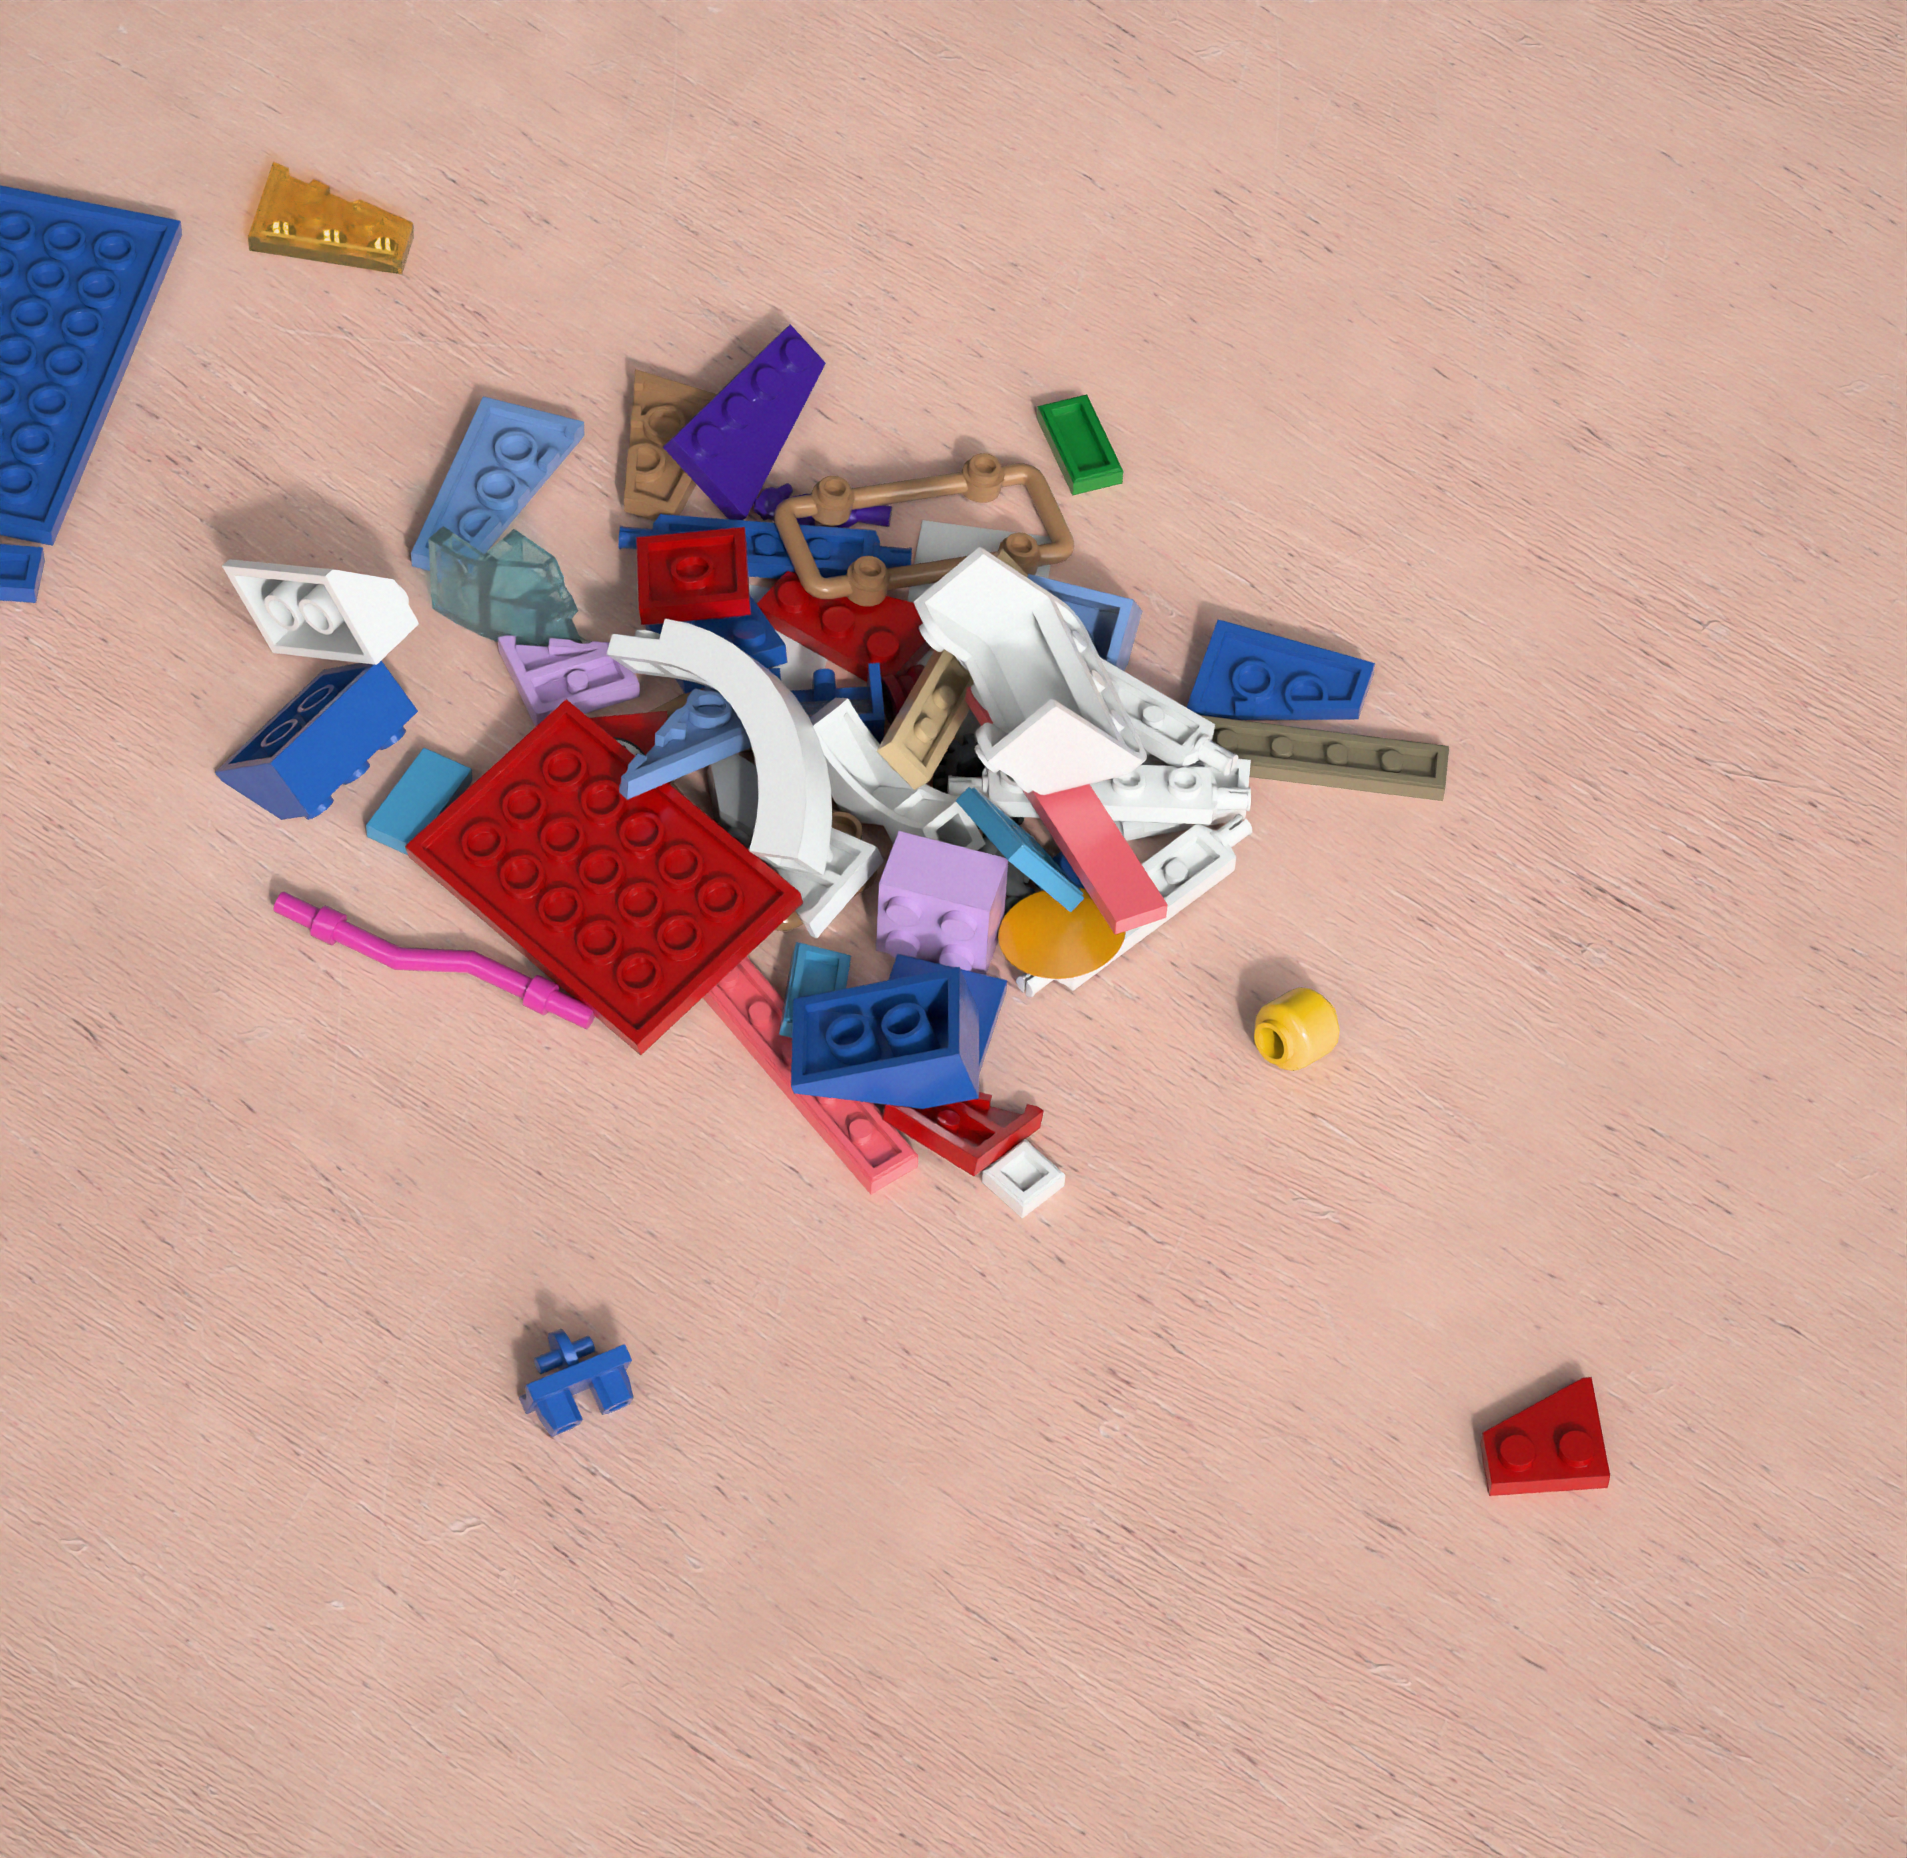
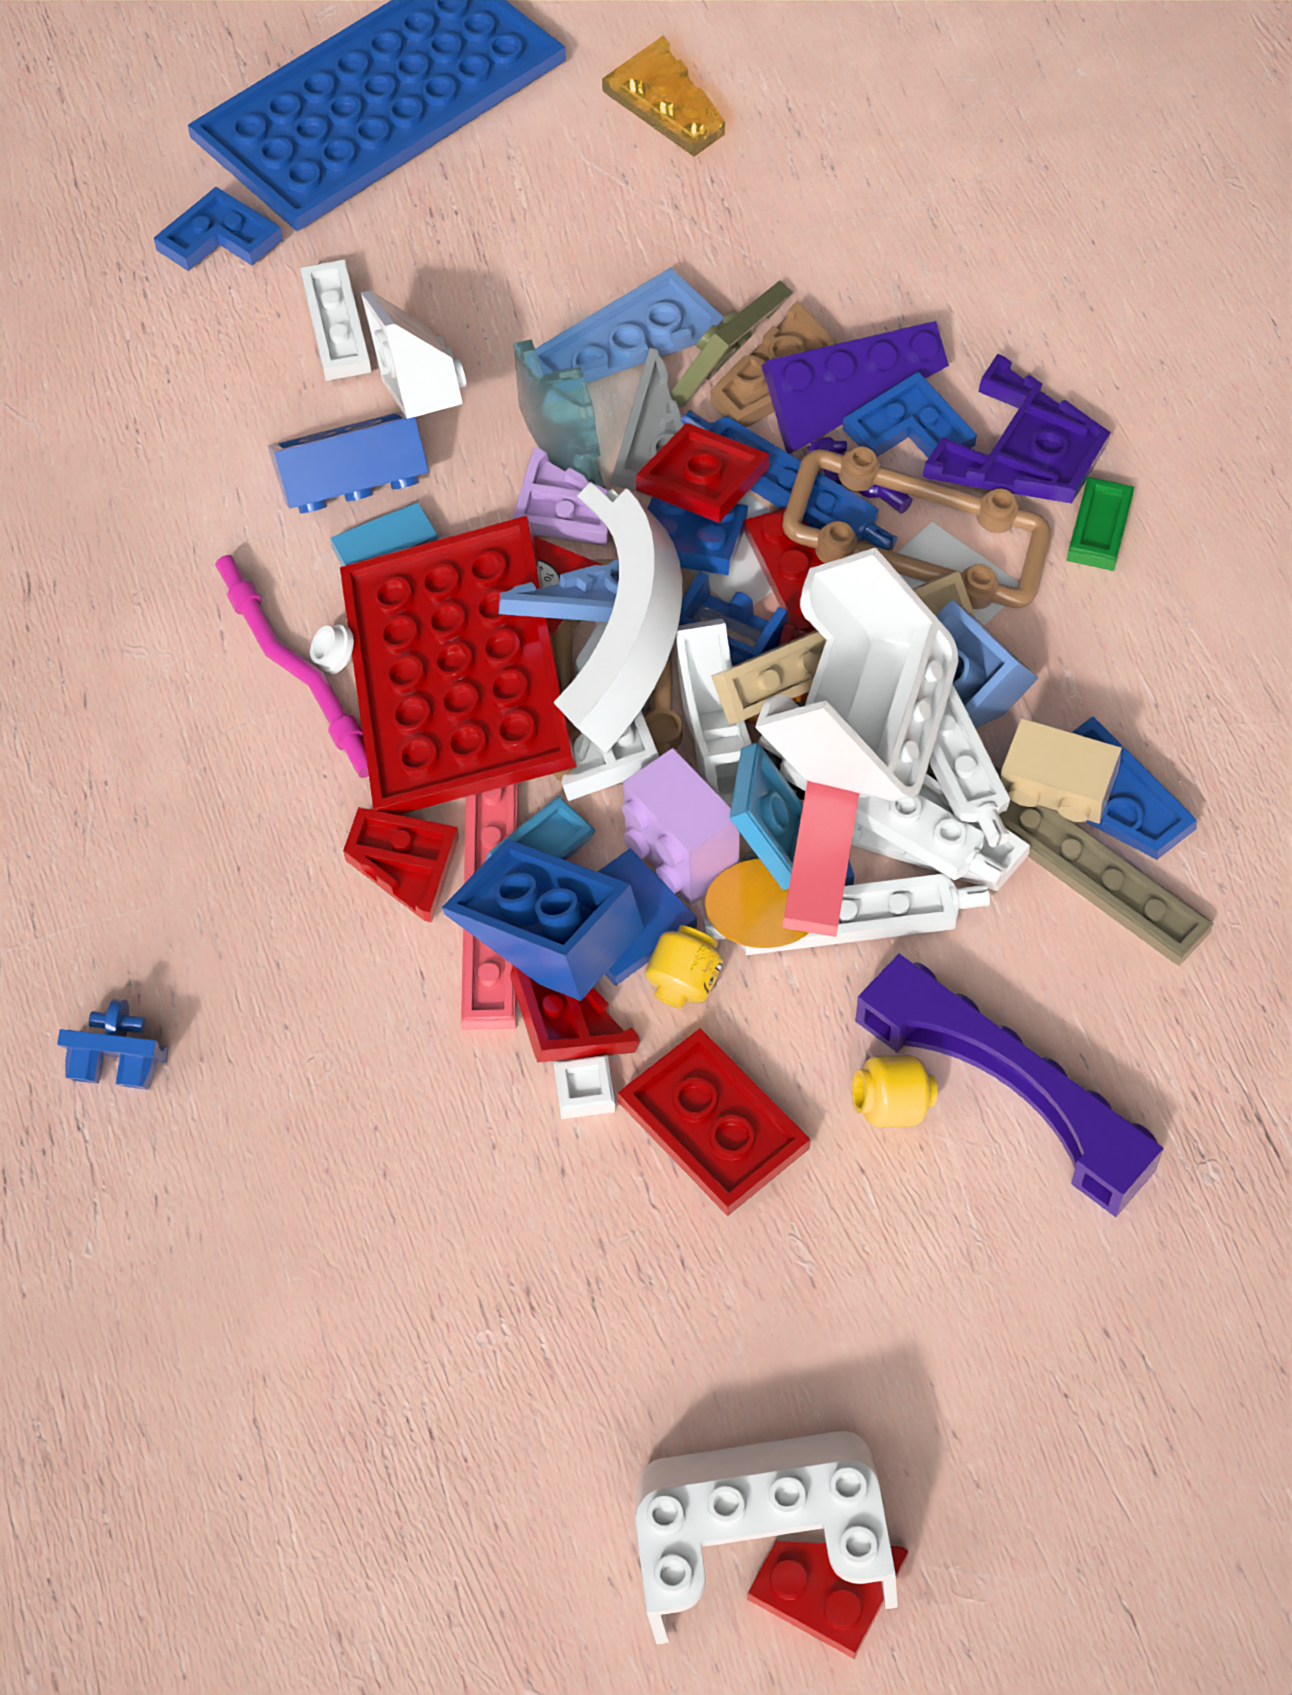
camera: 40 degrees right, 5 degrees up
none -> white plate [300,260,371,381]
none -> white plate [310,624,354,674]
none -> red wing [343,807,459,923]
none -> light grey wing [611,348,683,494]
none -> red plate [617,1028,811,1216]
none -> white windscreen [635,1431,898,1644]
none -> yellow head [645,926,723,1009]
none -> olive wing [670,280,793,408]
none -> blue plate [843,372,977,458]
none -> dark purple arch [855,953,1164,1218]
none -> dark purple wing [922,354,1111,504]
none -> tan brick [1001,718,1122,824]

